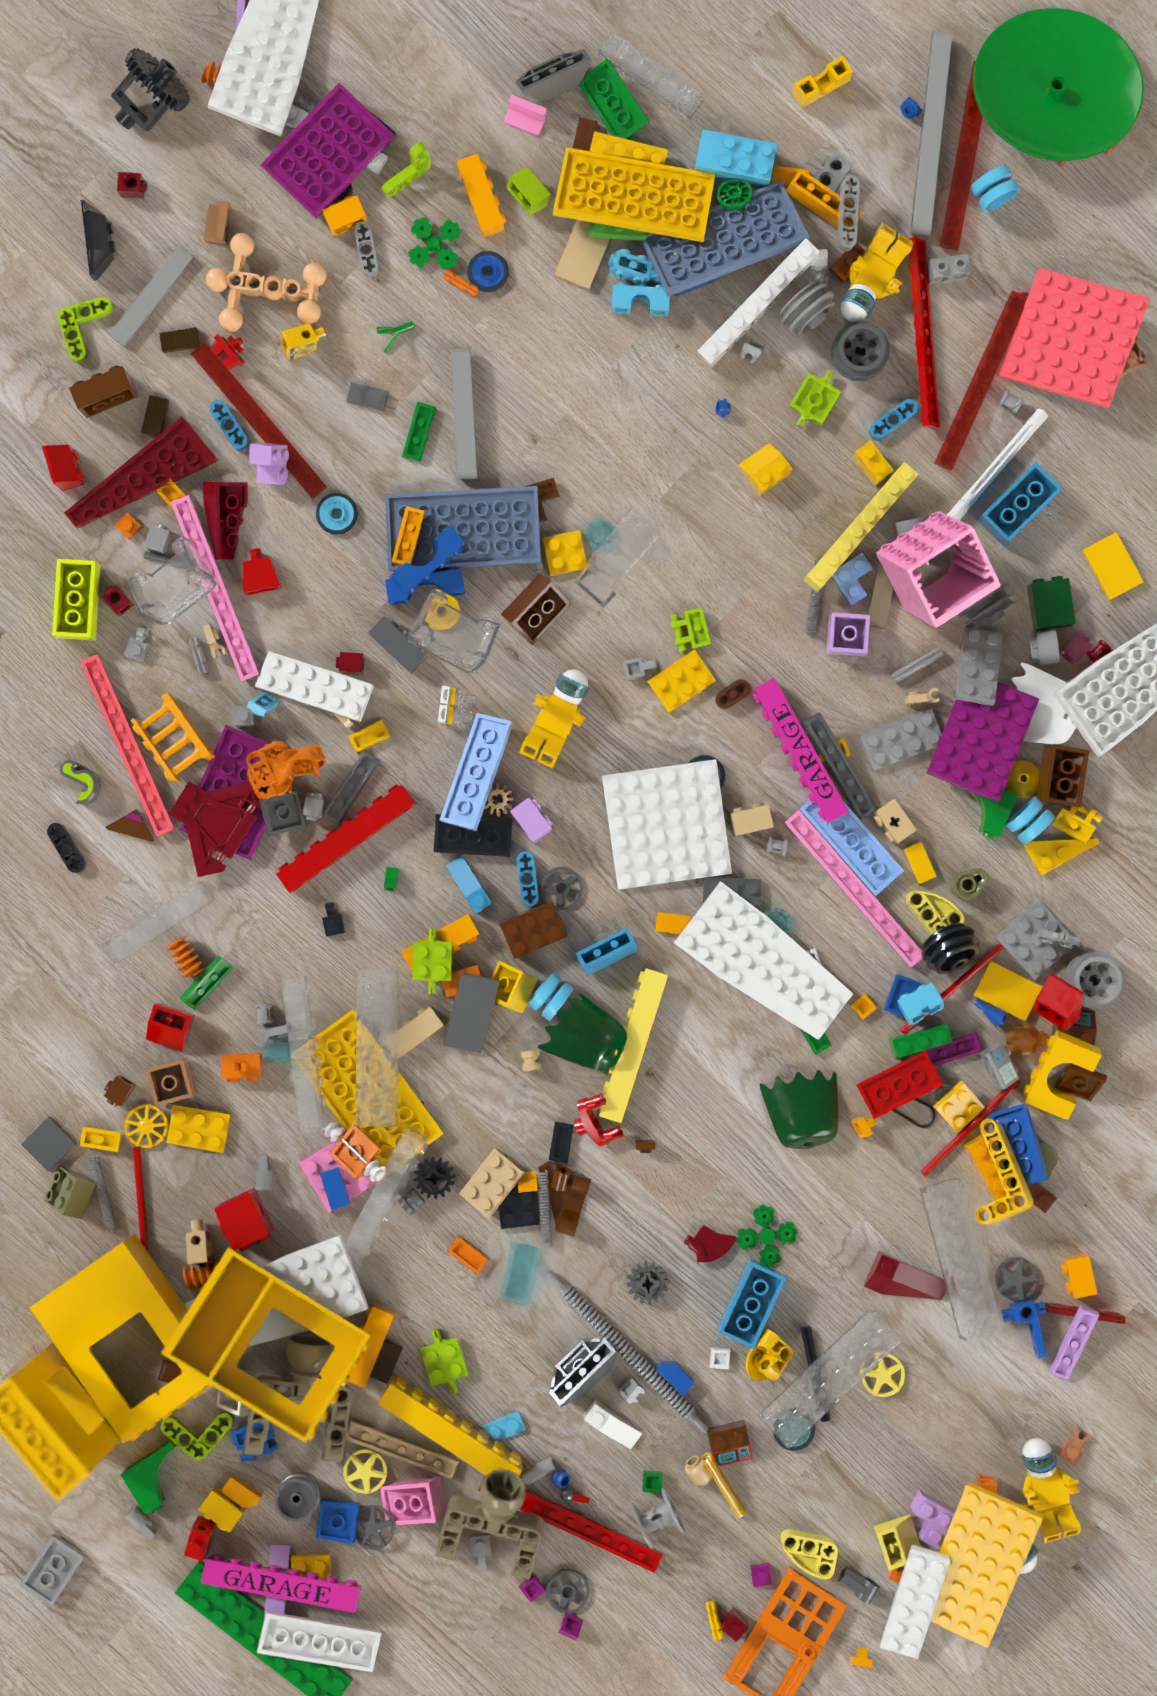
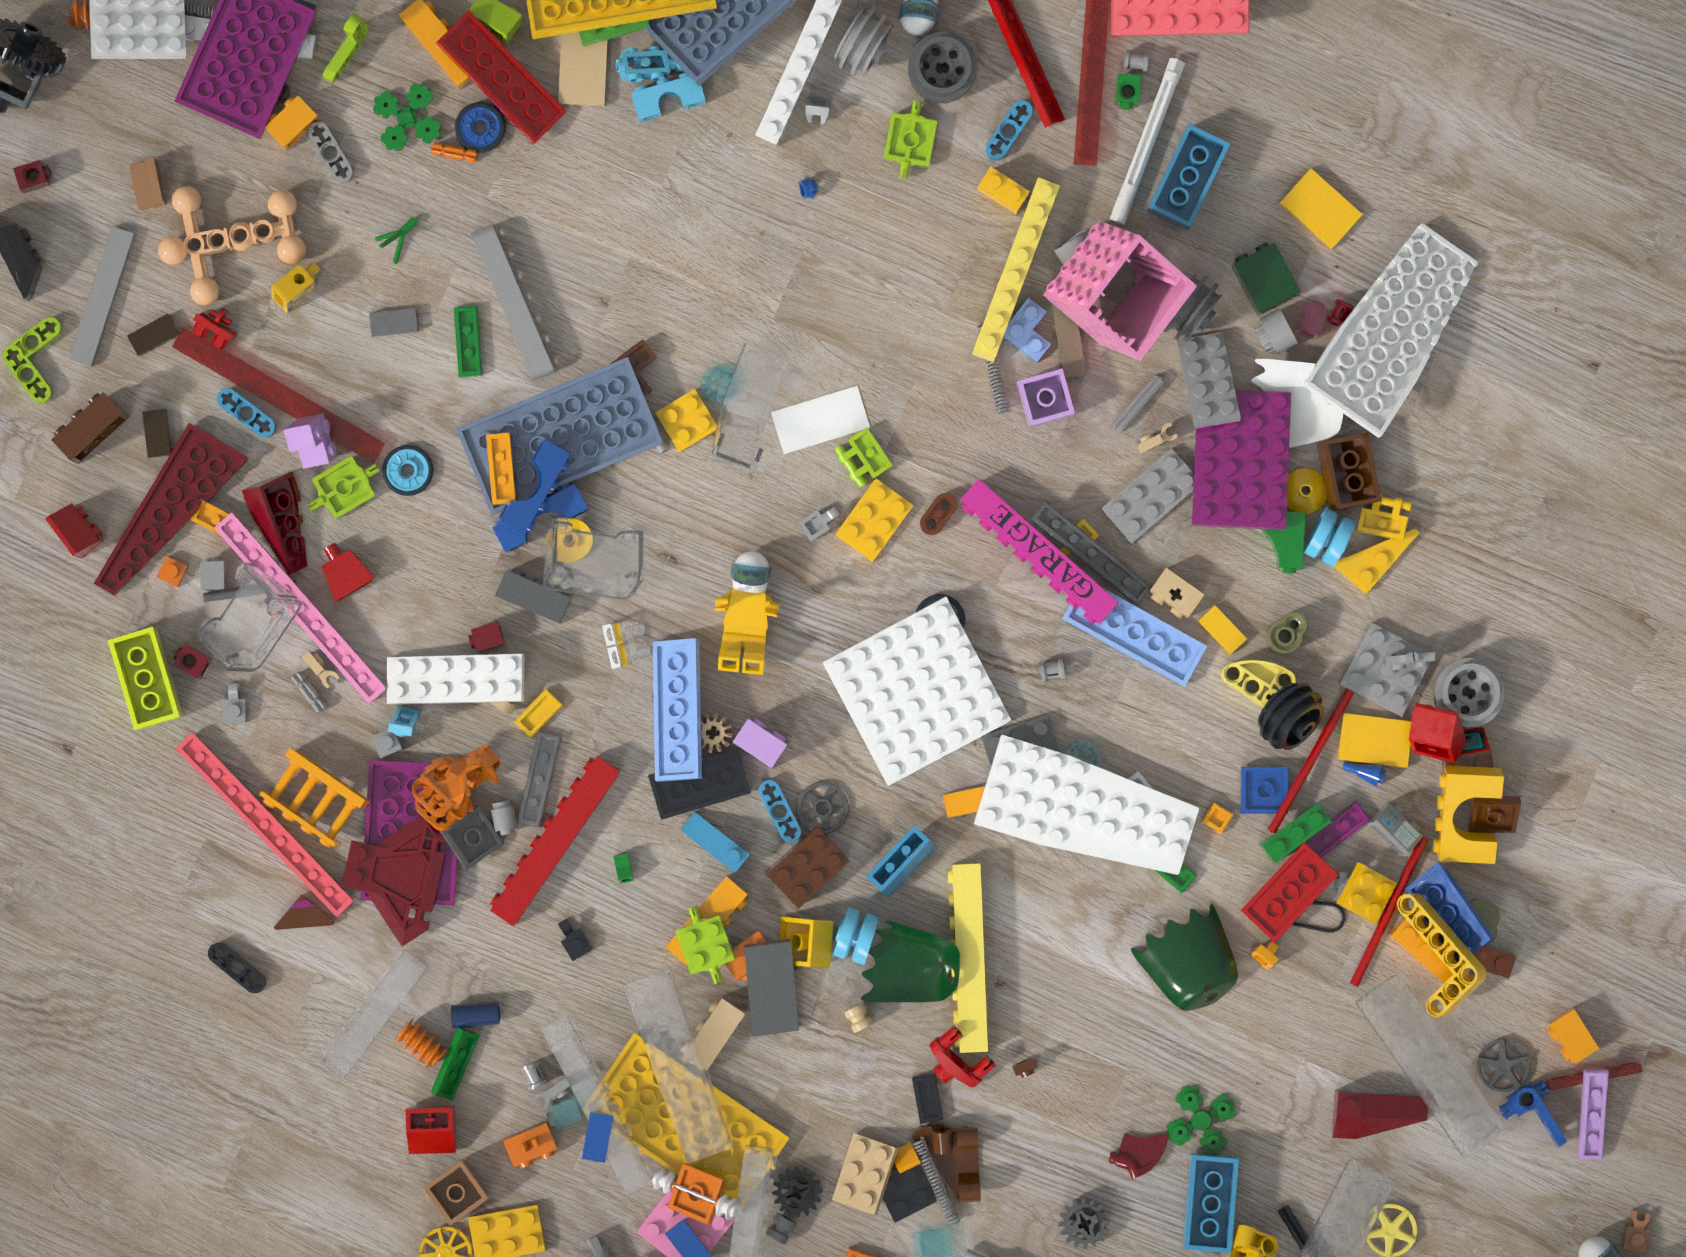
camera: 20 degrees left, 0 degrees up
dark grey animal [60,760,101,805] -> none
reddish brown brick [104,1075,136,1107] -> none
reddish brown slope [500,573,571,645] -> none
tan brick [729,802,774,837] -> none
yellow slope [738,443,793,496] -> none
bright pink plate [784,810,922,968] -> none
medium azure brick [898,983,944,1026] -> none
clear orange piece [1006,1024,1050,1055] -> none
none -> lime plate [307,455,380,520]
none -> red plate [436,10,567,144]
none -> dark blue pin [451,1001,500,1028]
none -> blue tile [582,1111,614,1163]
none -> white sticker [771,386,870,454]
none -> green brick [1115,73,1141,110]

